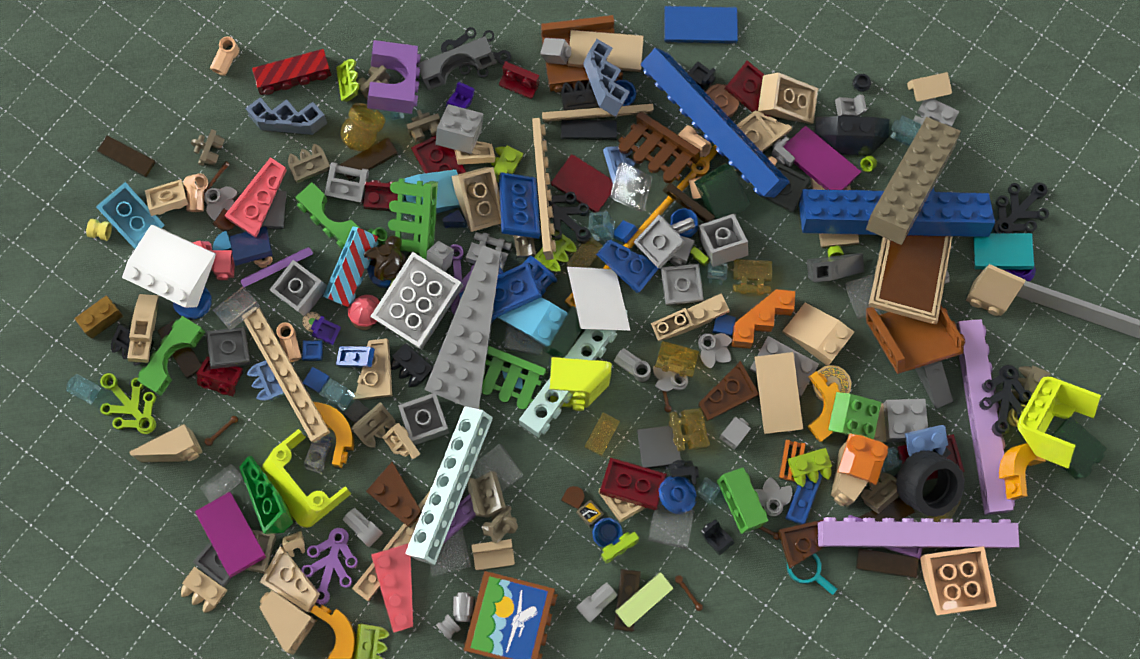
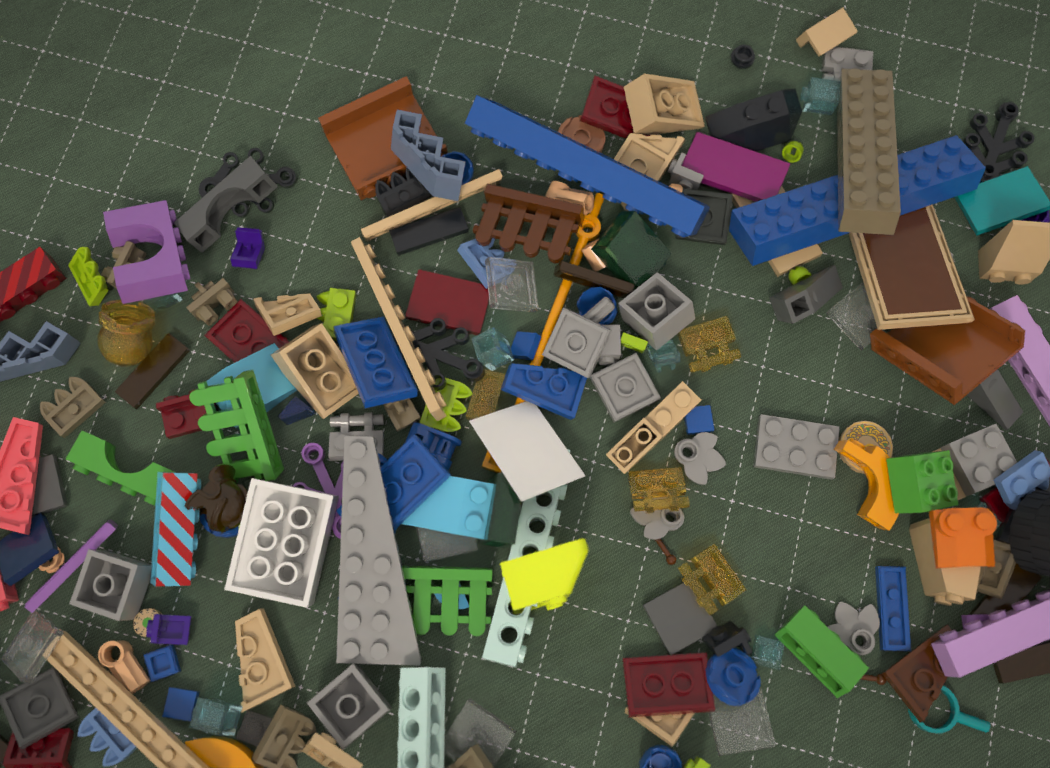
camera: 20 degrees left, 0 degrees up
light grey plate [325,162,369,203] -> none
plate [336,346,375,368] -> none
coral piece [348,295,380,330] -> none
bright green plate [368,227,388,245] -> none
black plate [390,343,433,388] -> none
light grey brick [426,241,454,272] -> none
light grey brick [436,104,483,154] -> none
dark red bracket [499,61,539,99] -> none
light grey brick [540,38,571,64] -> none
reddish brown tile [561,486,584,510] -> none
tan tile [568,30,643,72] -> none
slope [576,500,604,528] -> none
clear yellow plate [585,413,620,456] -> none
light grey piece [614,348,651,382] -> none
blue tile [664,6,738,43] -> none
black bracket [688,61,716,90] -> none
reddish brown wing [698,361,759,421] -> none
black bracket [701,519,734,556] -> none
light grey brick [719,417,751,450] -> none
orange brick [731,289,795,349] -> none
tan tile [754,352,803,434] -> none
orange tile [779,439,806,482] -> none
tan slope [782,303,854,366] -> none
lime plate [788,448,832,487] -> none
light grey bracket [835,95,867,117] -> none

